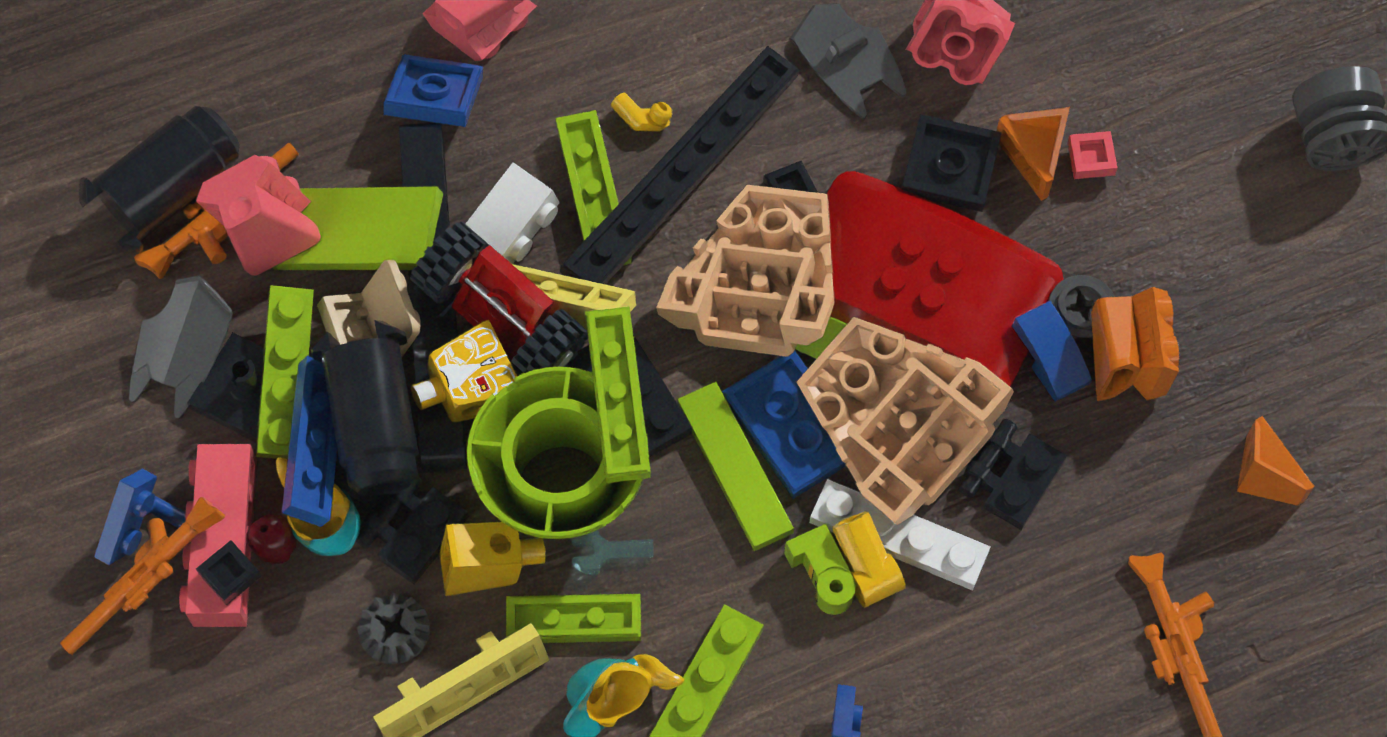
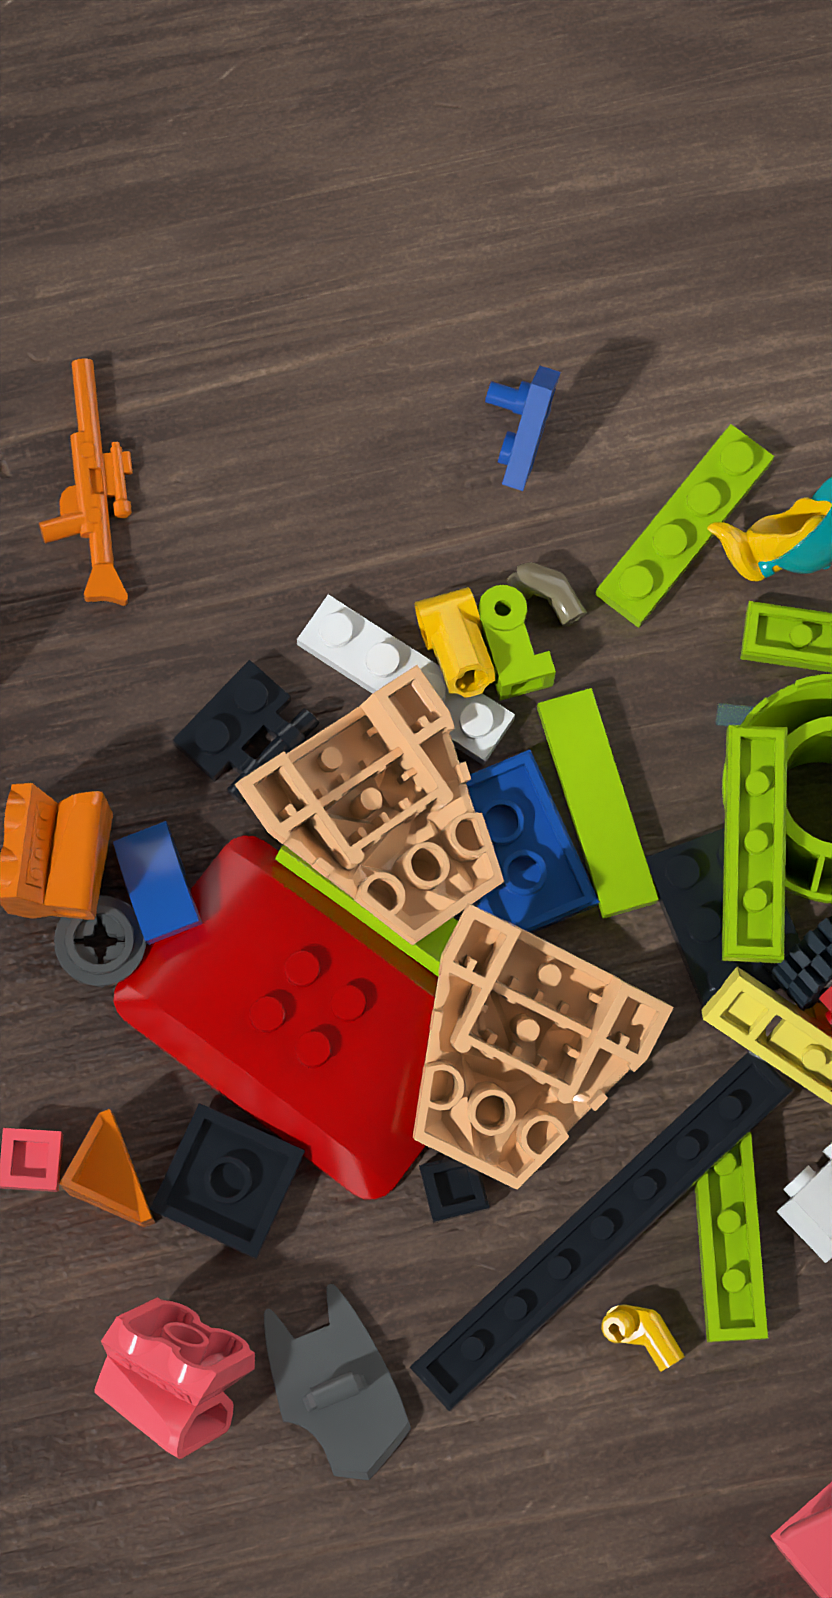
camera: 175 degrees left, 10 degrees up
none -> dark tan arm [507,562,587,627]

